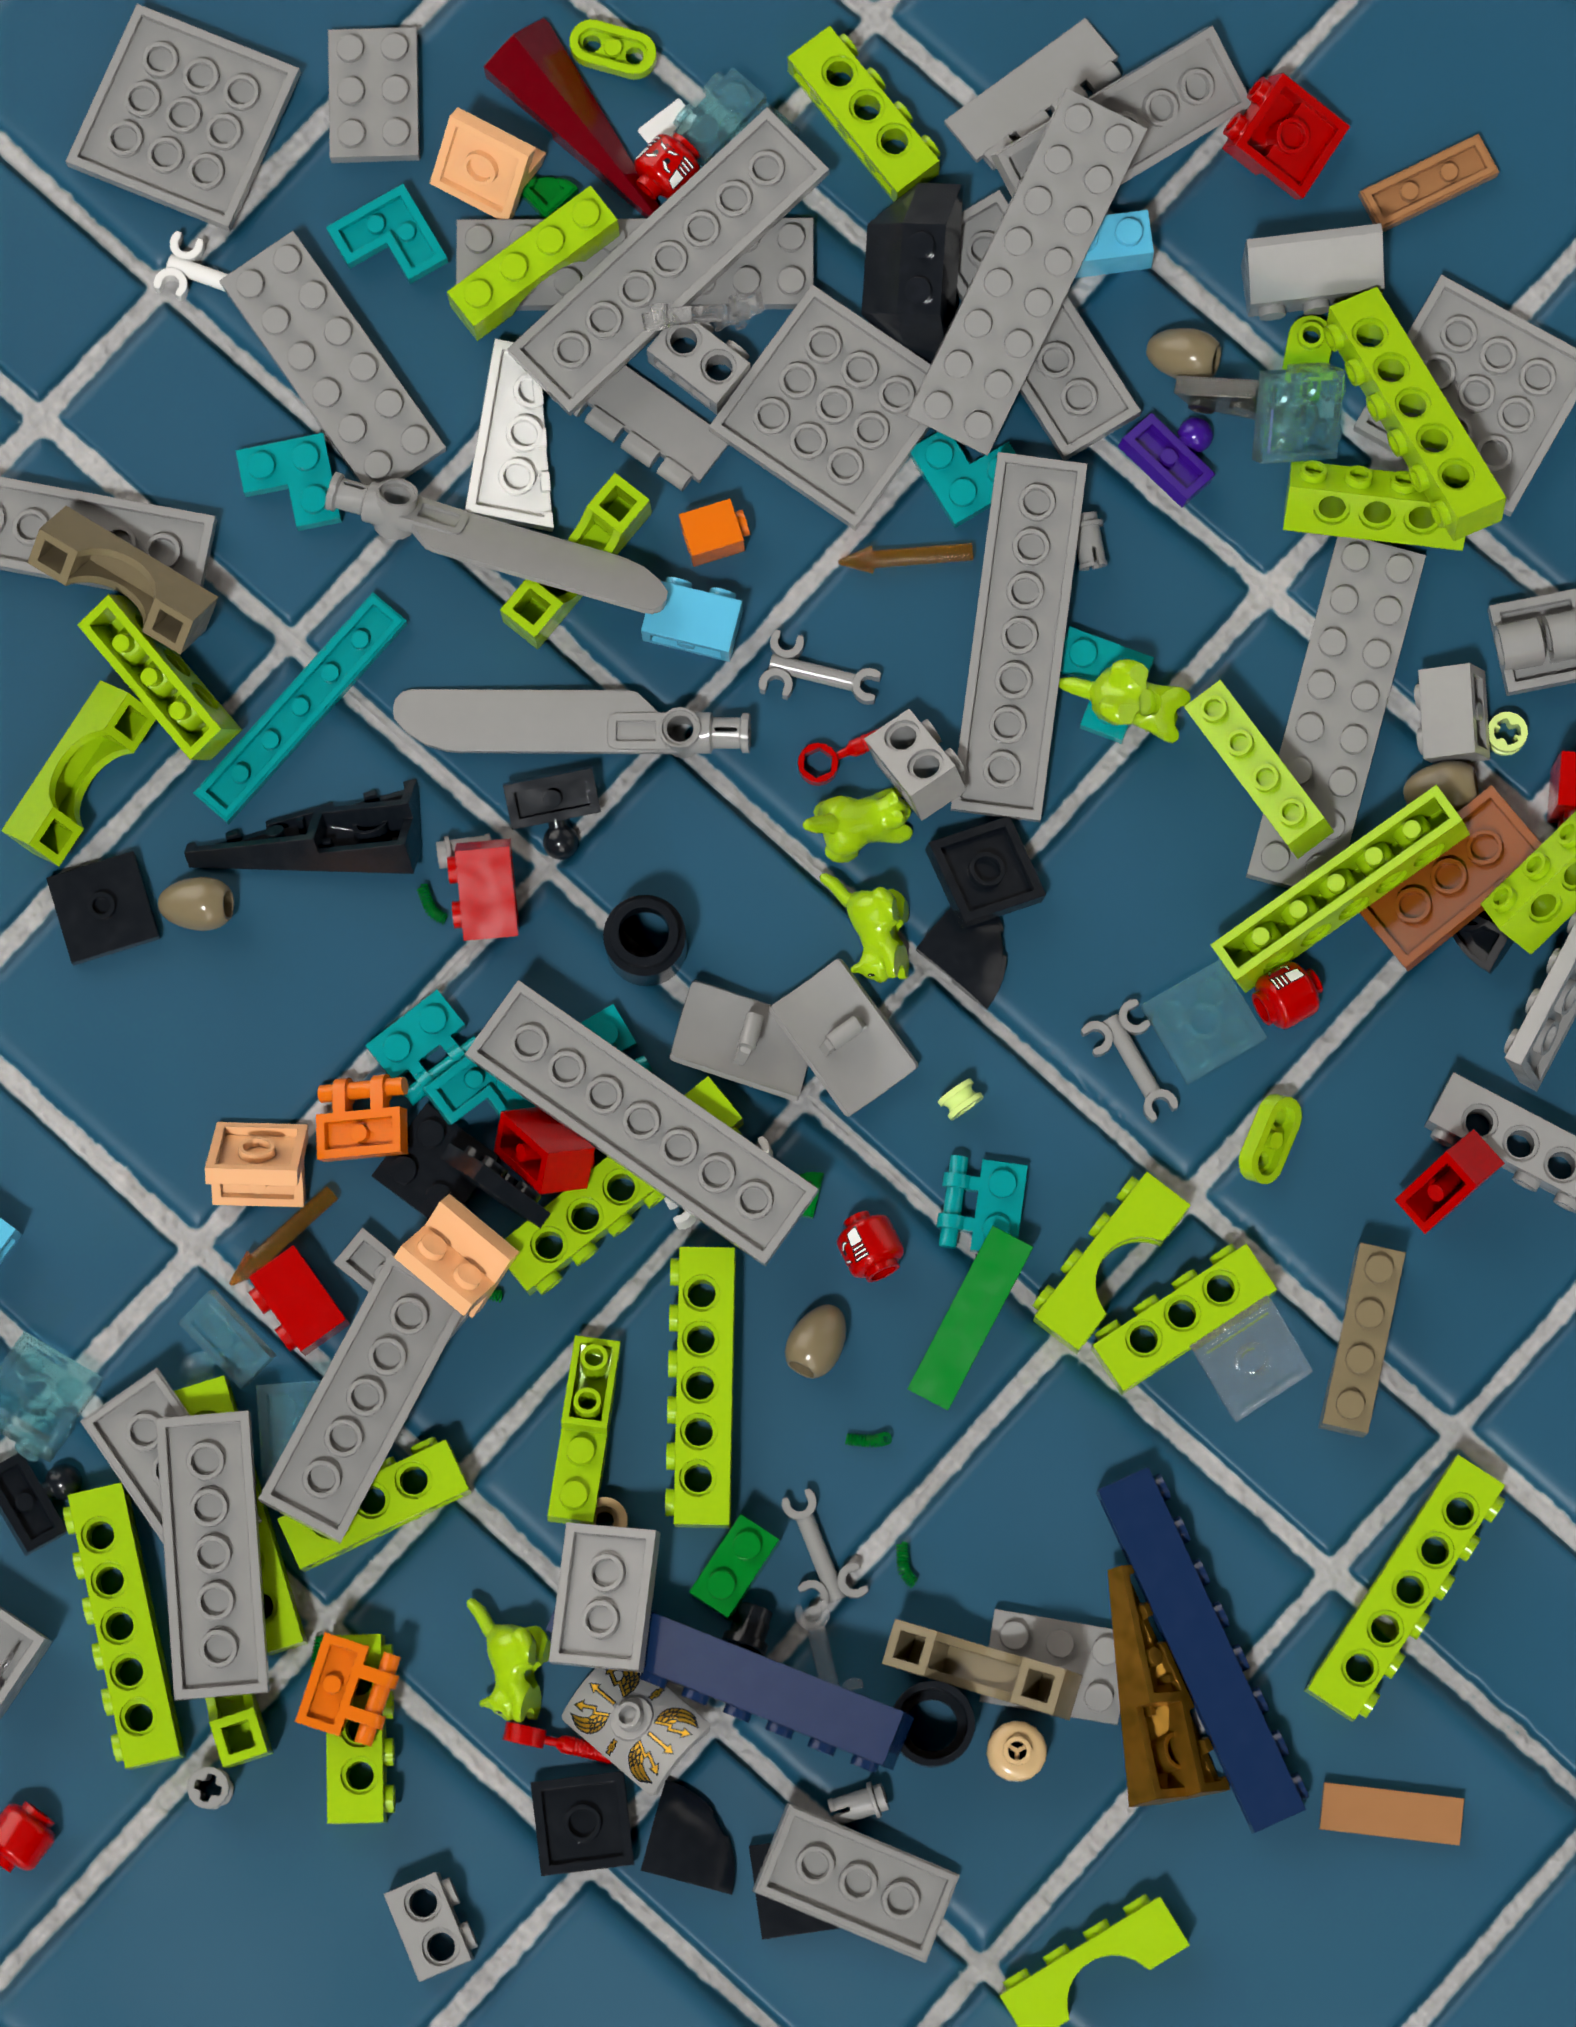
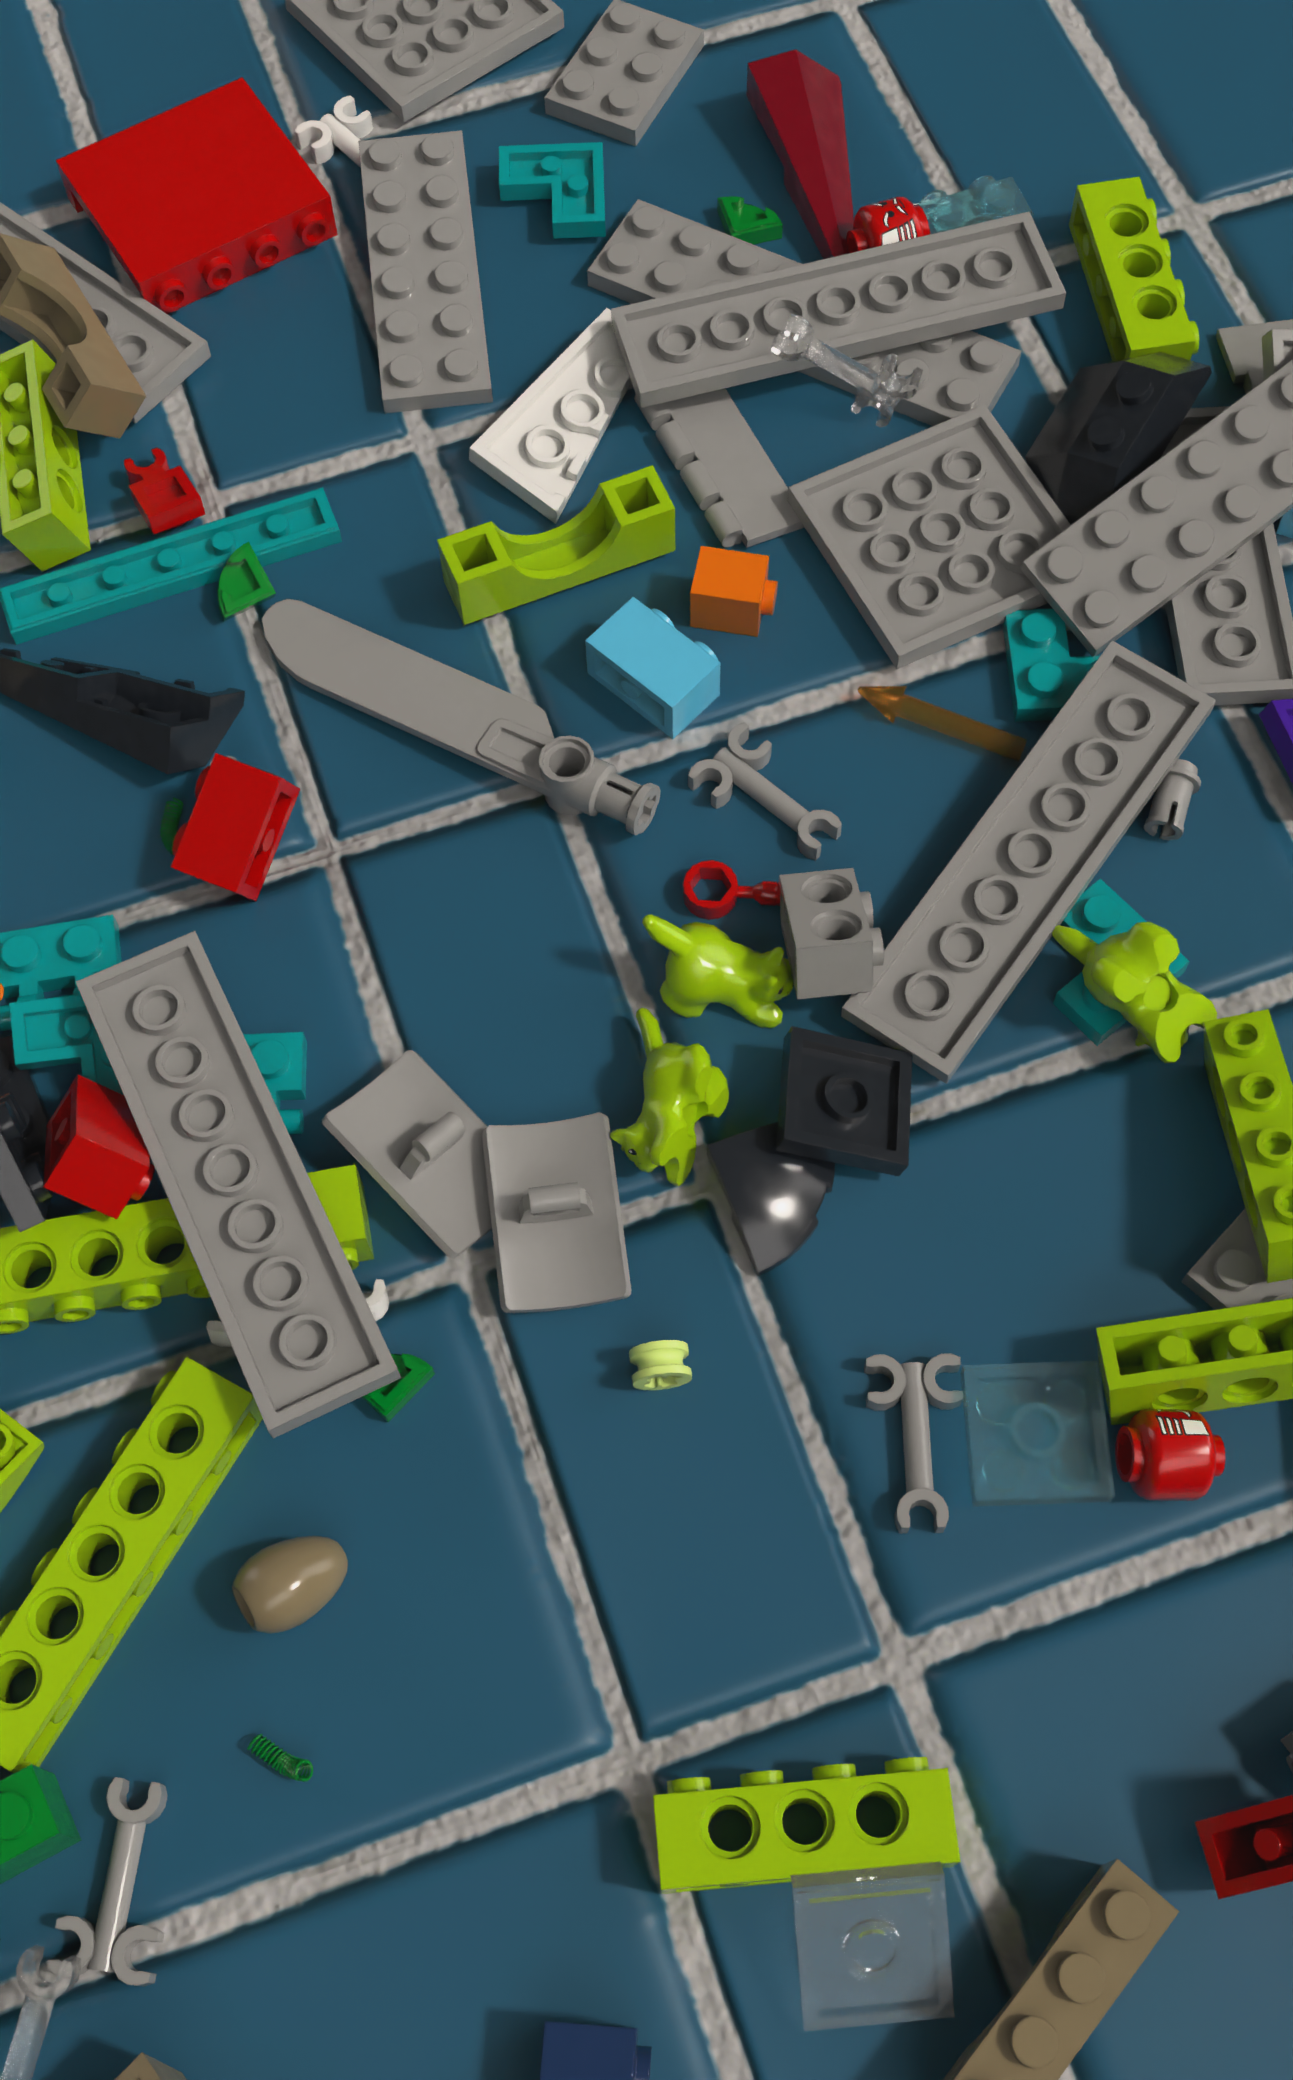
camera: 25 degrees right, 15 degrees down
teal plate [235,433,342,531] -> none
light grey piece [325,472,668,614] -> none
light nougat bracket [429,107,546,219] -> none
lime arch [447,185,620,341] -> none
black plate [503,766,601,860] -> none
lime plate [569,19,657,80] -> none
black piece [603,895,688,986] -> none
light grey brick [646,310,751,415] -> none
red head [836,1211,904,1283] -> none
green leg [895,1542,918,1588] -> none
green tile [907,1225,1034,1411] -> none
teal plate [936,1155,1028,1253] -> none
lime arch [1032,1171,1191,1355] -> none
lime plate [1239,1094,1302,1184] -> none
none -> red panel [56,77,338,314]
none -> red plate [124,447,205,535]
none -> green tile [217,541,276,621]

